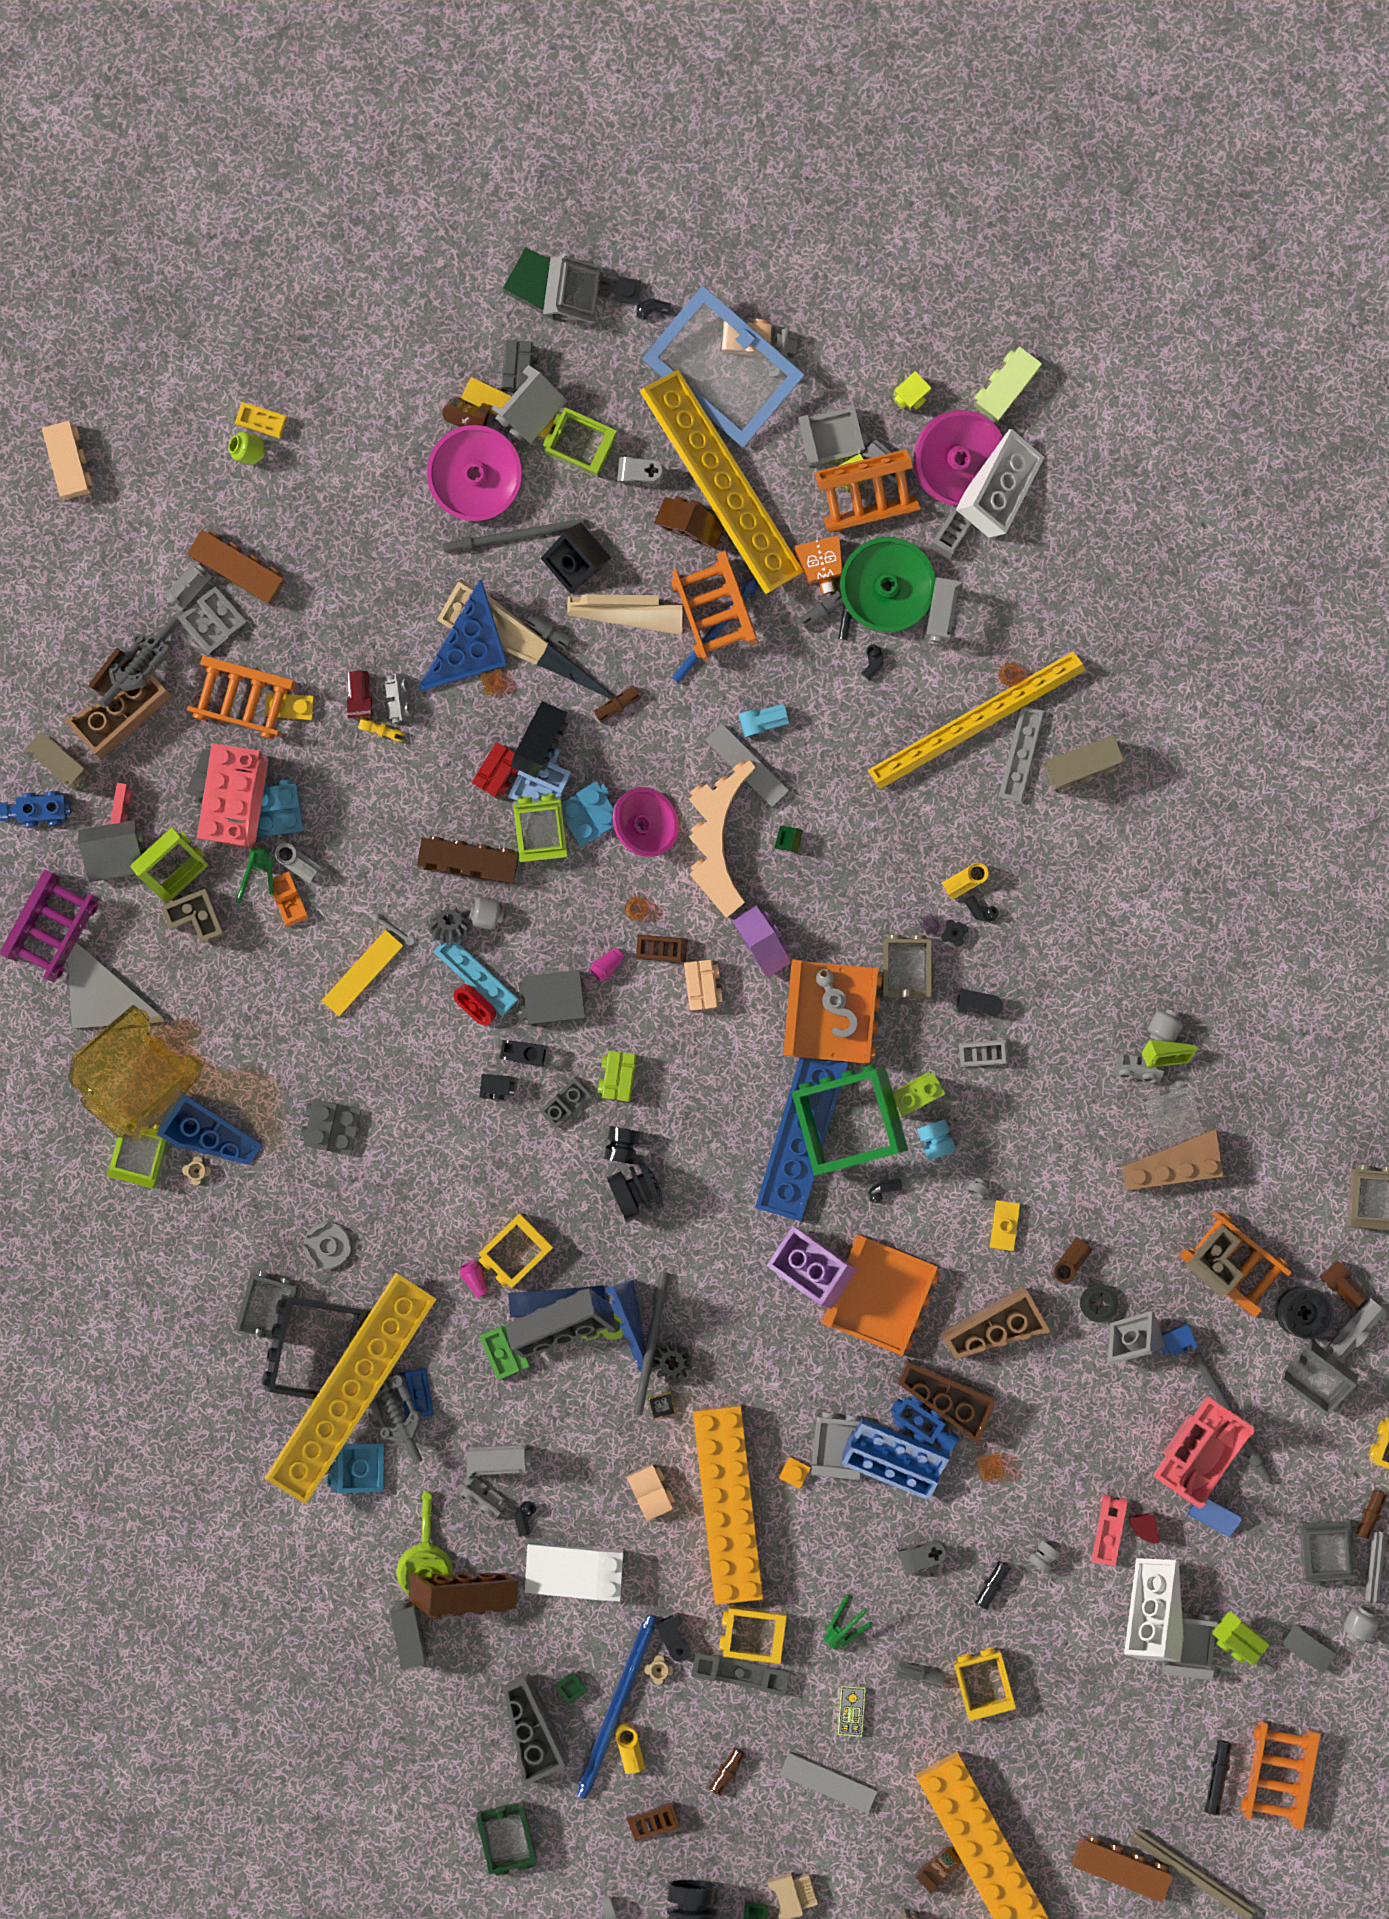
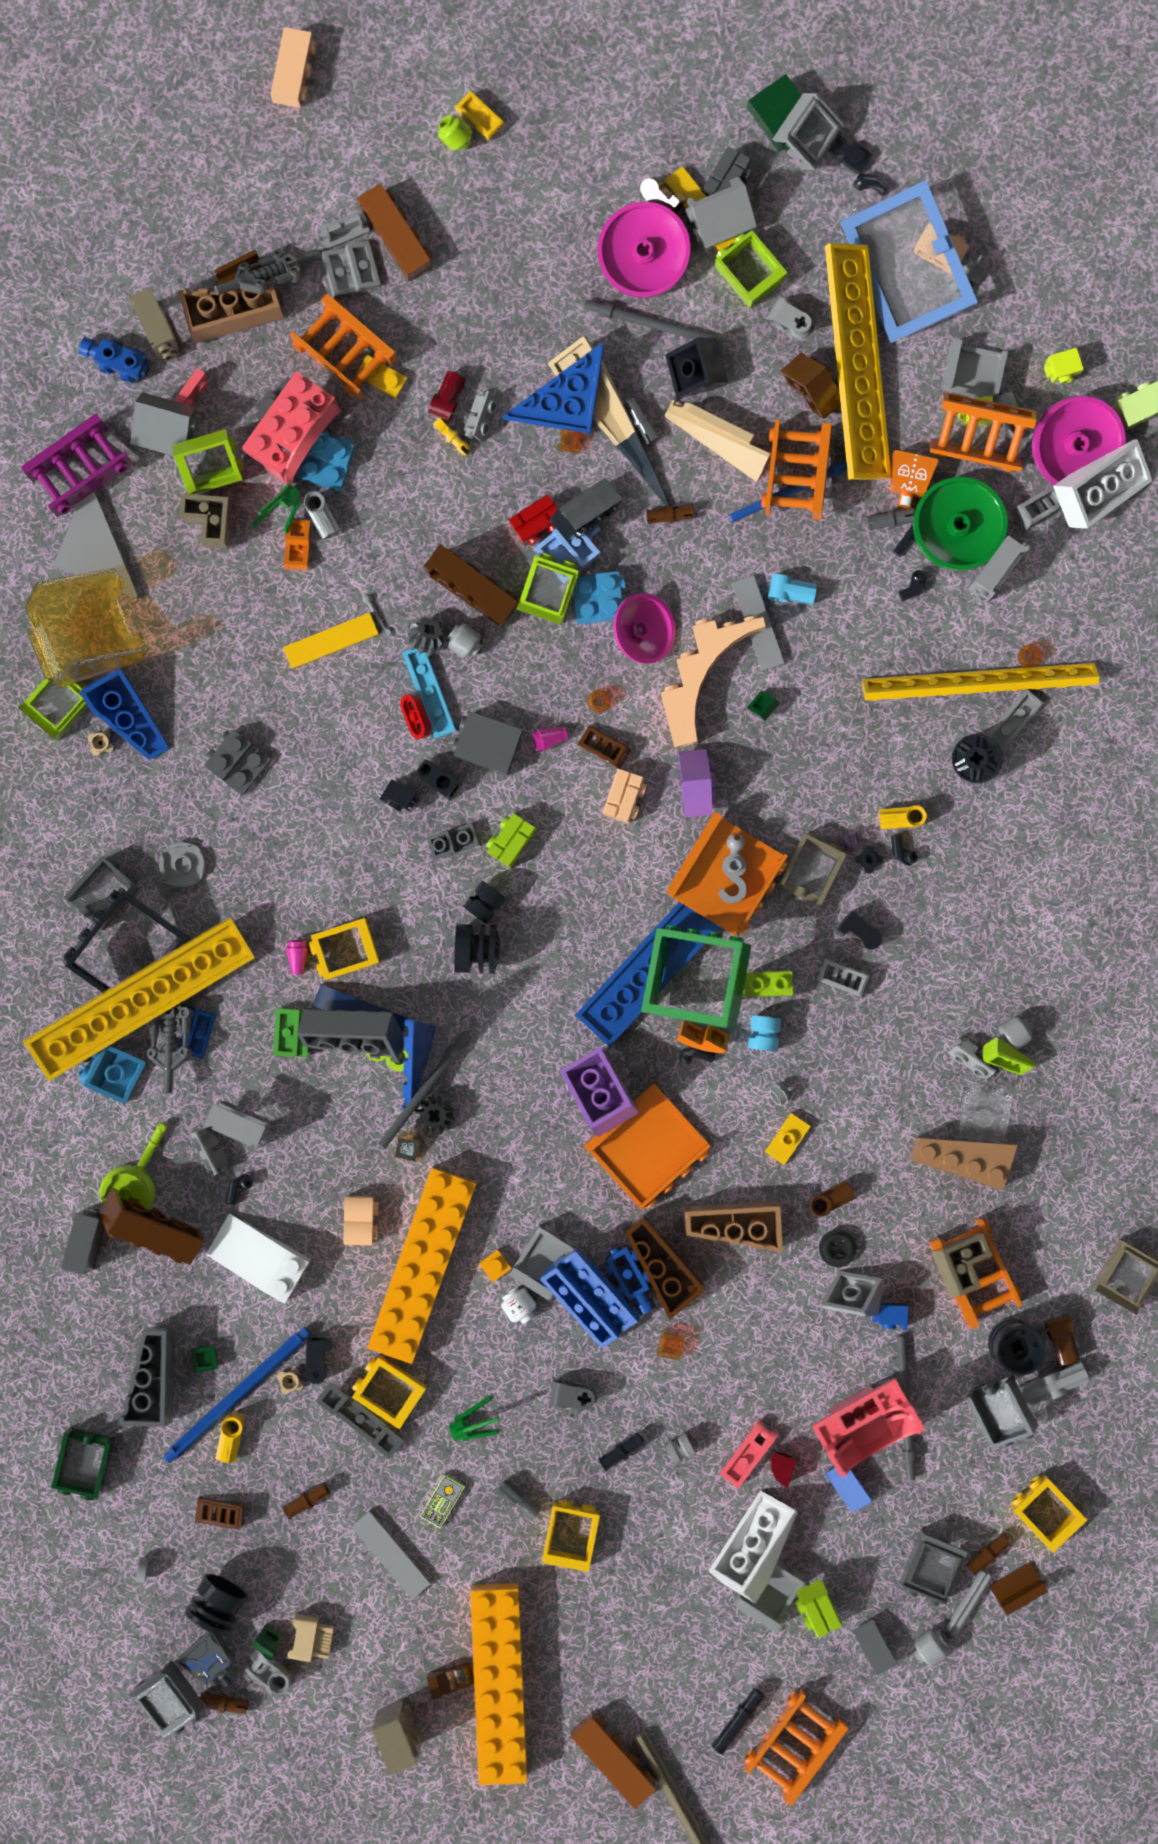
camera: 25 degrees right, 0 degrees up
dark tan brick [1042,734,1124,793] -> none
none -> white head [501,1287,536,1324]
none -> orange slope [677,1020,730,1053]
none -> black wheel [952,734,1003,783]

